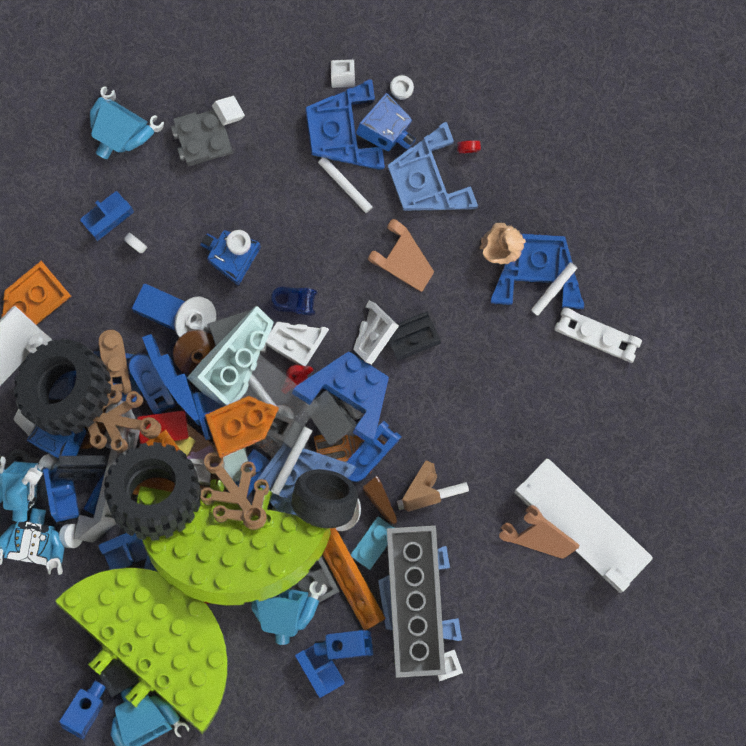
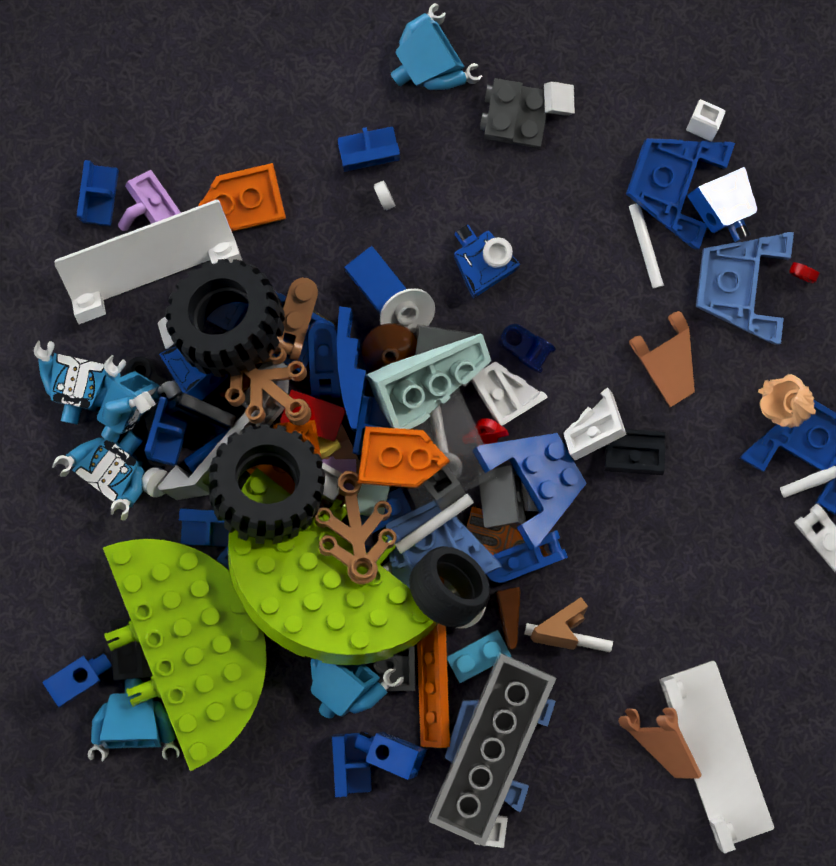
camera: 25 degrees right, 5 degrees up
white tile [390,75,414,100] -> none

